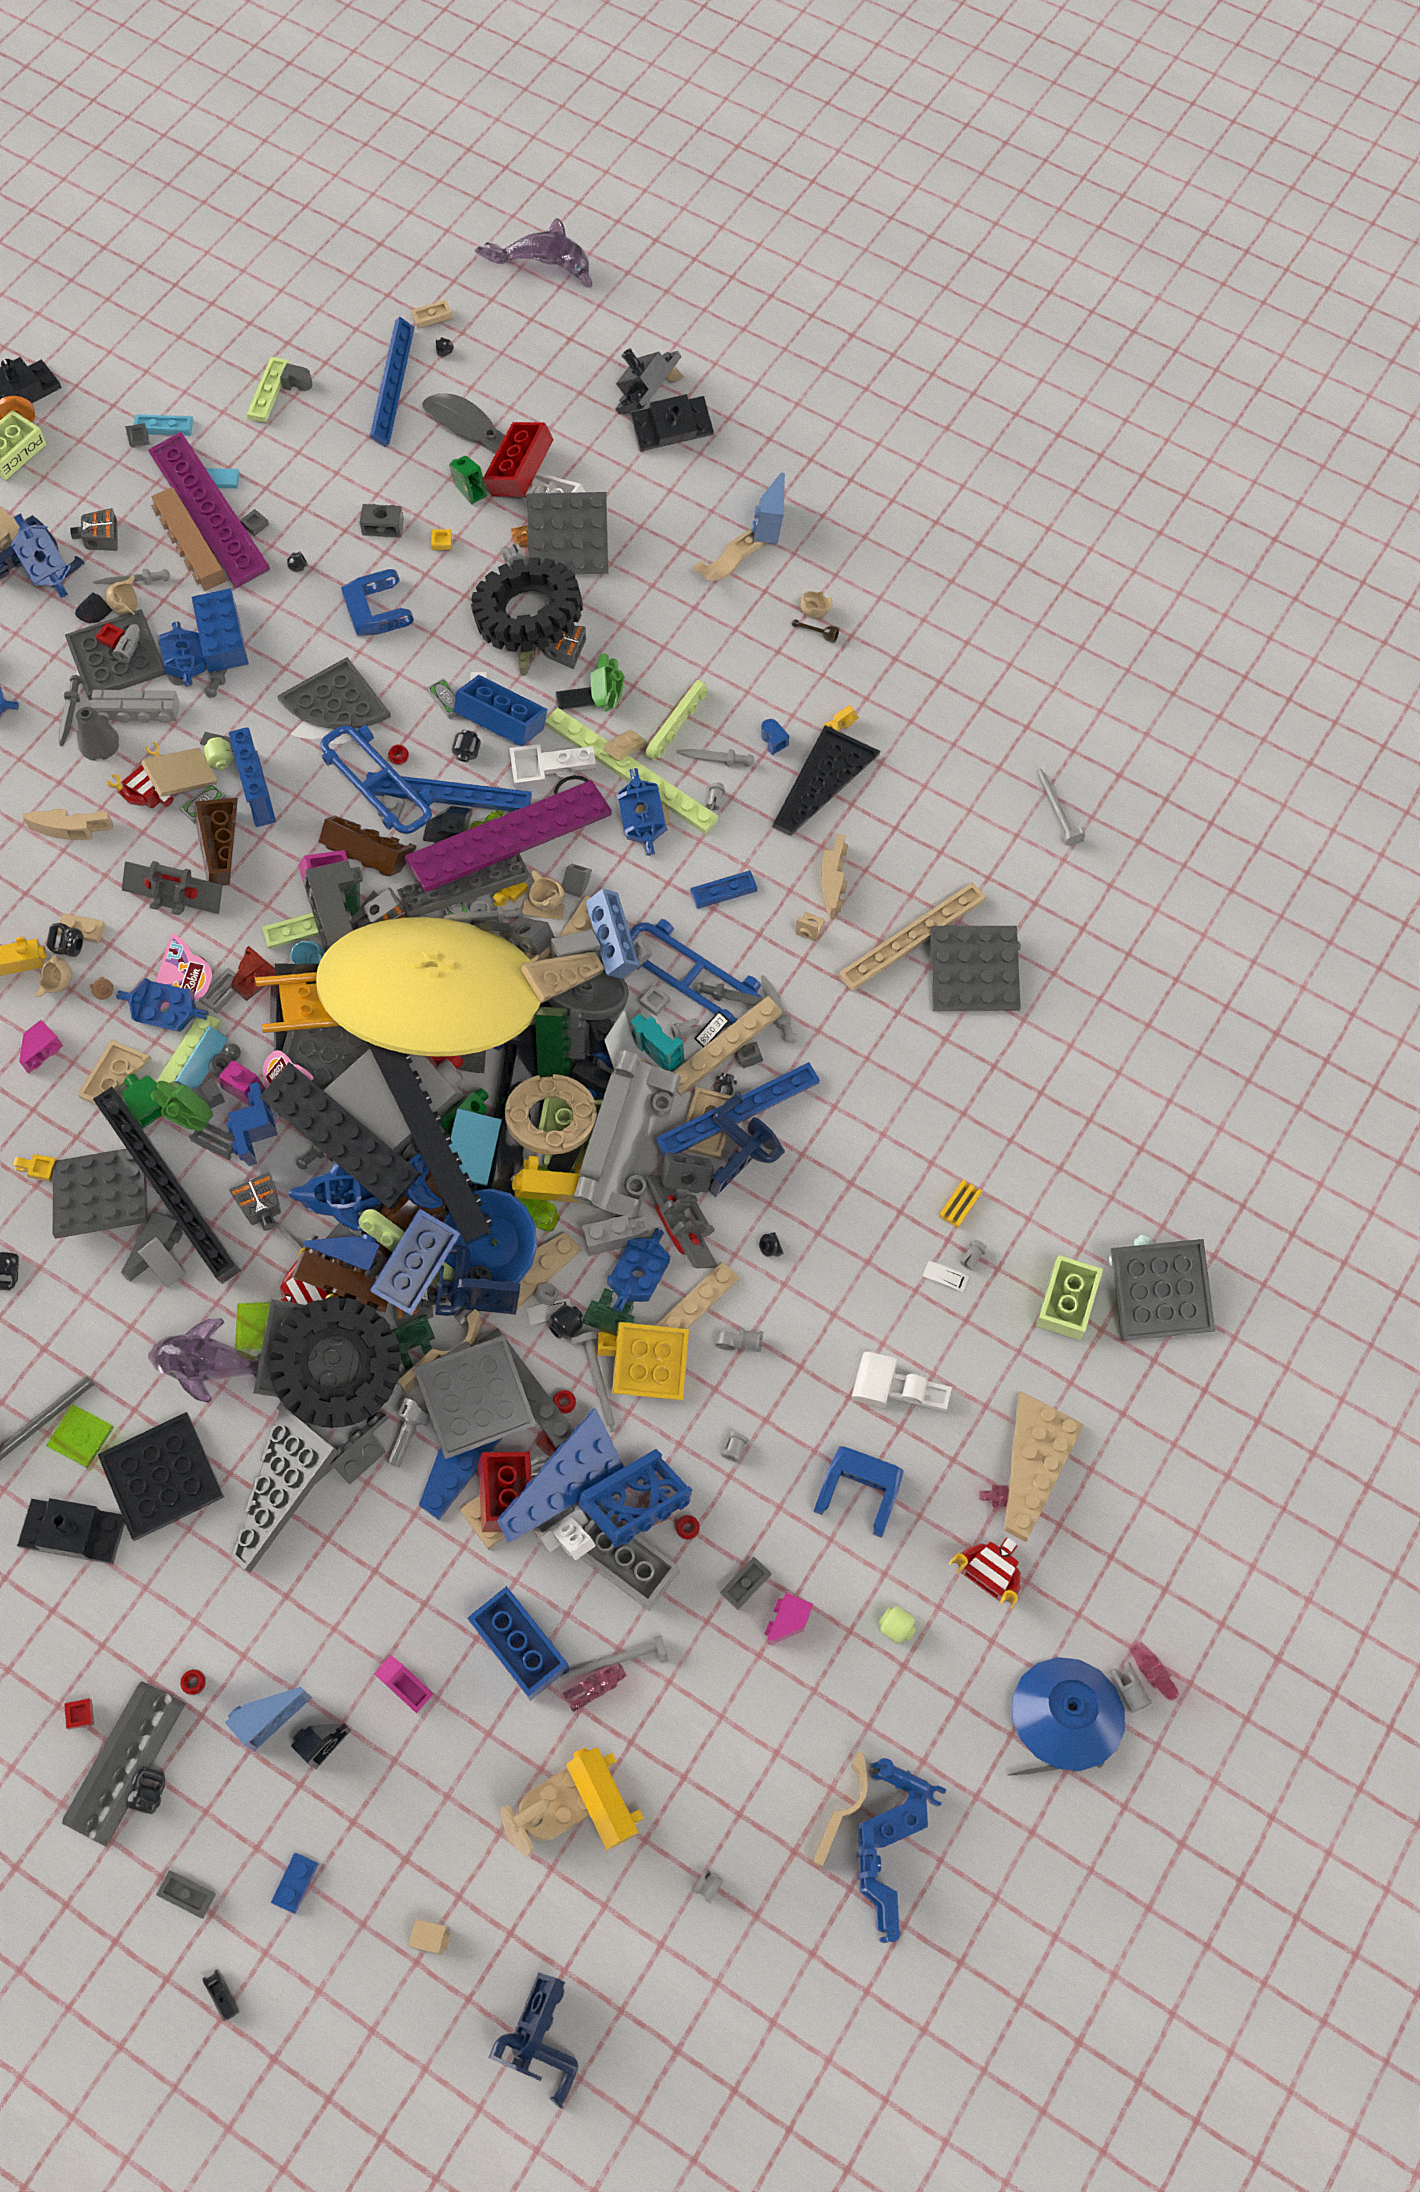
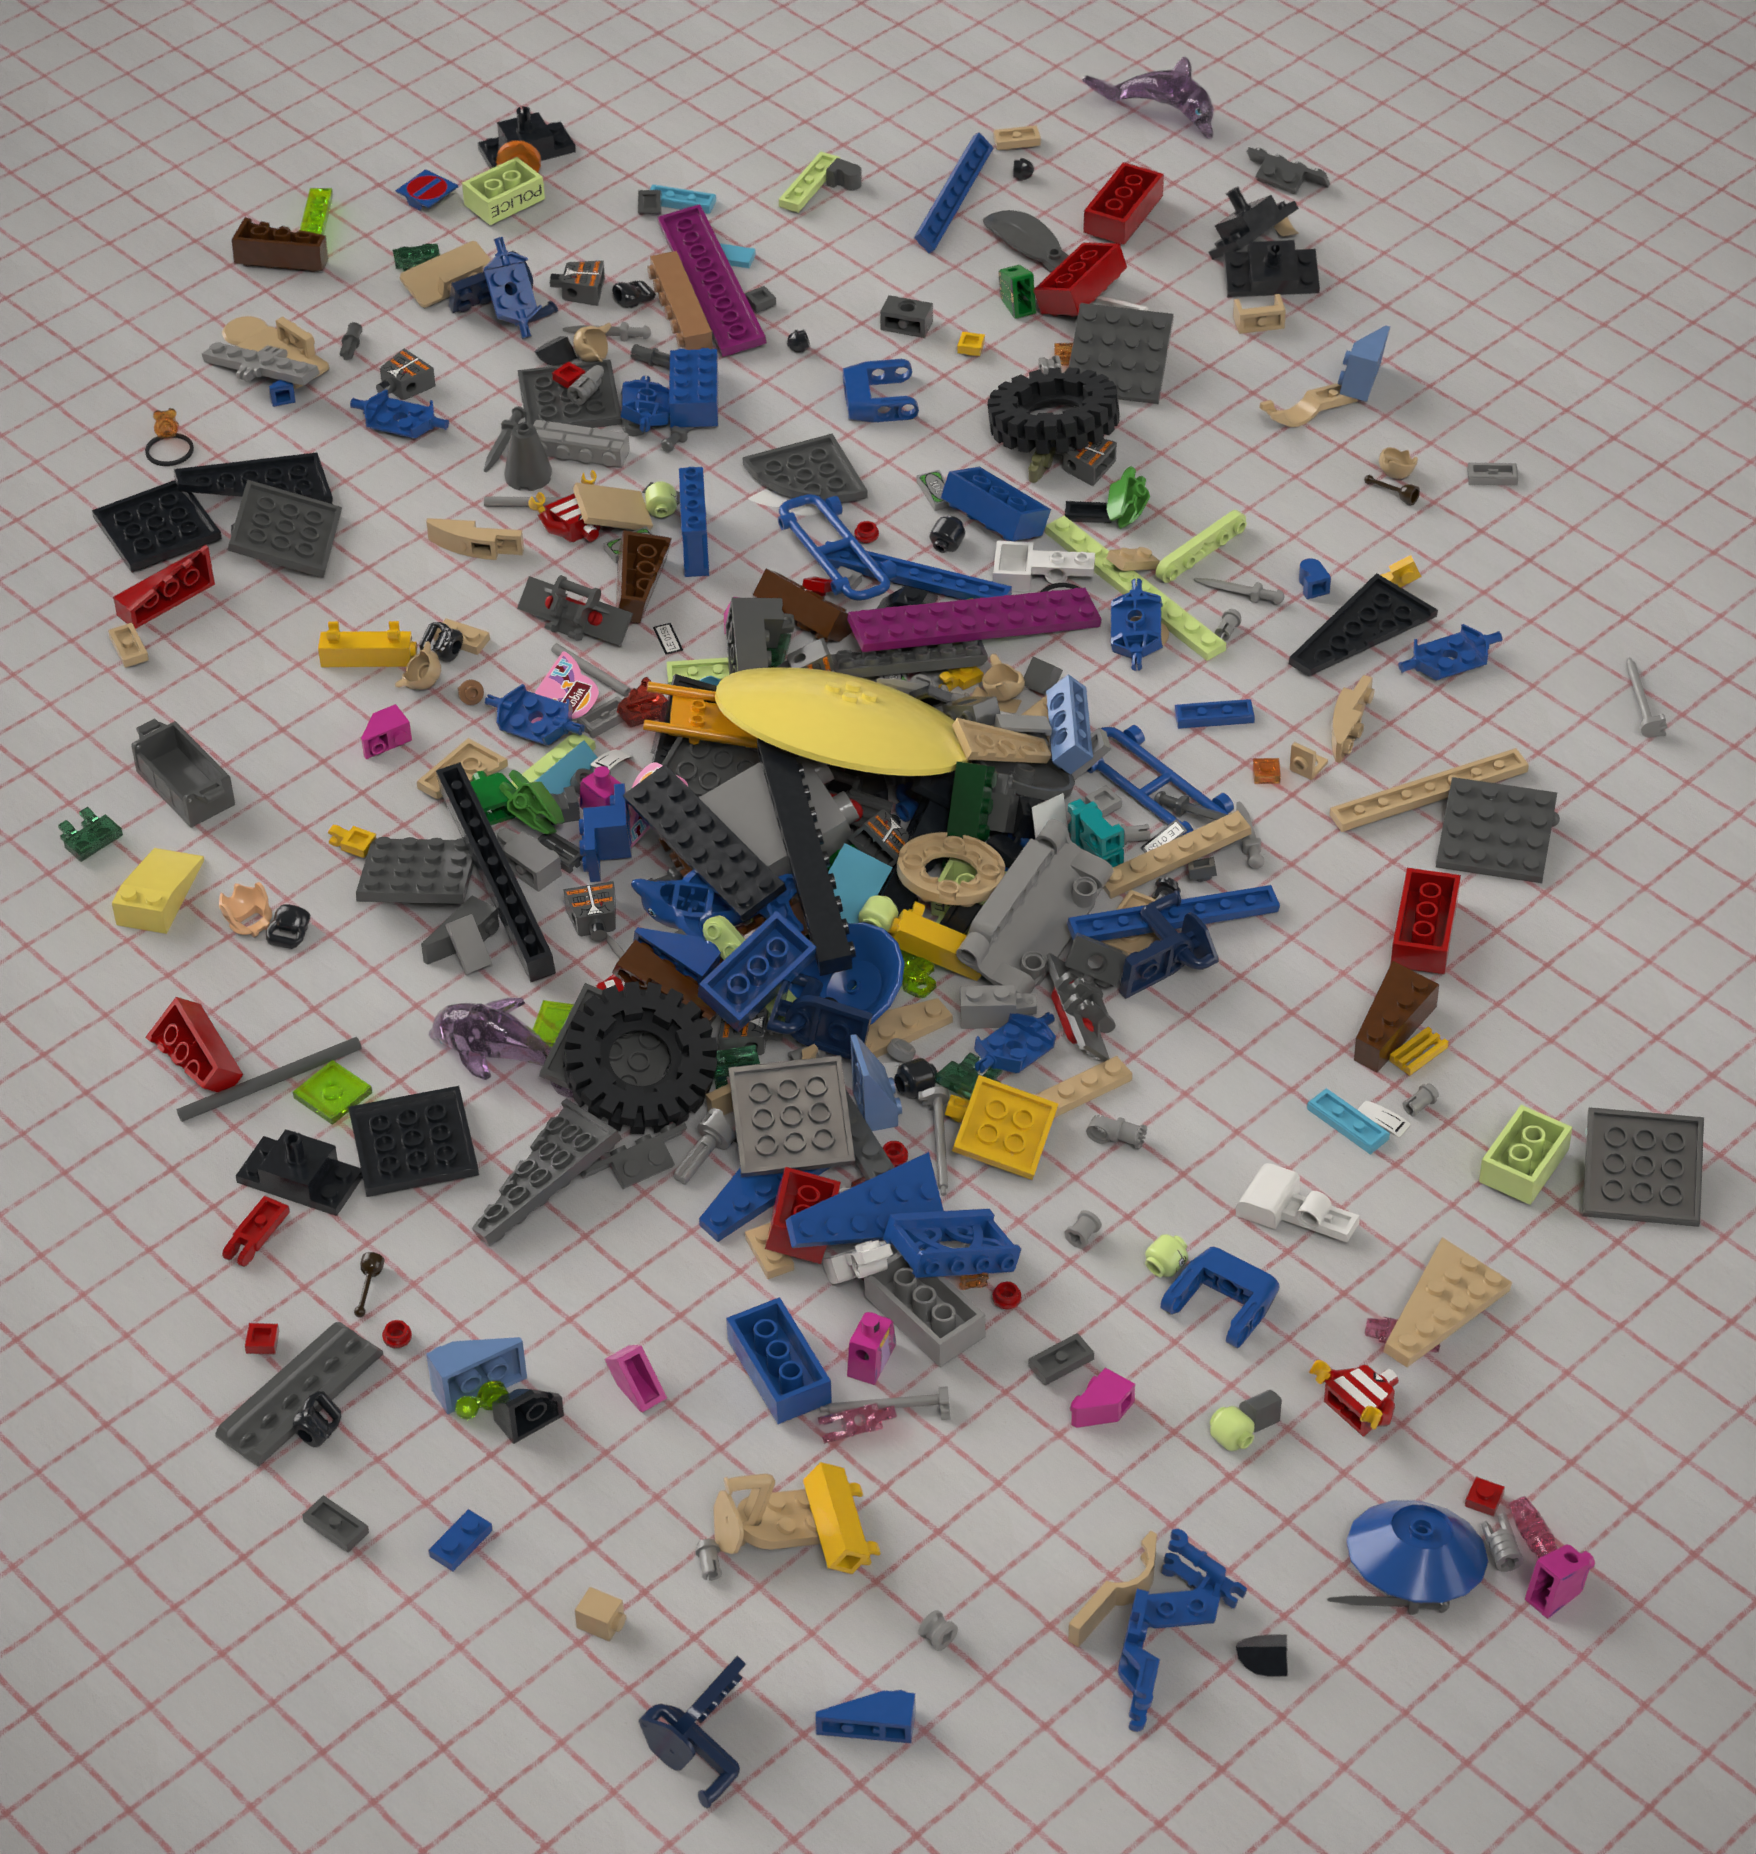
camera: 15 degrees right, 20 degrees down
black bar [202,1968,240,2022] -> none
black plate [759,1232,784,1257] -> none
none -> red hinge [222,1196,290,1267]
none -> dark brown hinge [354,1252,385,1318]
none -> clear neon green plate [455,1381,508,1420]
none -> light grey piece [484,496,564,507]
none -> light grey hinge [497,828,562,892]
none -> light grey piece [552,643,631,697]
none -> white sticker [591,749,633,770]
none -> black piece [612,281,656,308]
none -> dark grey axle [631,344,670,369]
none -> sticker [653,623,683,655]
none -> light grey pin [695,1539,722,1581]
none -> red plate [802,576,833,596]
none -> blue slope [815,1690,916,1743]
none -> dark pink torso [847,1312,896,1385]
none -> dark grey torso [848,809,909,867]
none -> medium blue slope [851,1034,902,1131]
none -> yellowish green head [858,895,898,932]
none -> red brick [1083,162,1164,245]
none -> yellowish green head [1145,1234,1188,1277]
none -> tan panel [1233,294,1286,334]
none -> black brick [1236,1634,1288,1676]
none -> dark grey brick [1239,1390,1282,1433]
none -> dark grey bracket [1246,147,1330,194]
none -> clear orange plate [1253,758,1281,784]
none -> medium azure tile [1307,1088,1390,1155]
none -> reddish brown wedge [1354,961,1439,1073]
none -> red brick [1390,867,1461,974]
none -> blue plate [1398,624,1503,680]
none -> red plate [1465,1477,1505,1517]
none -> light grey tile [1467,462,1518,485]
none -> dark pink torso [1525,1544,1595,1619]

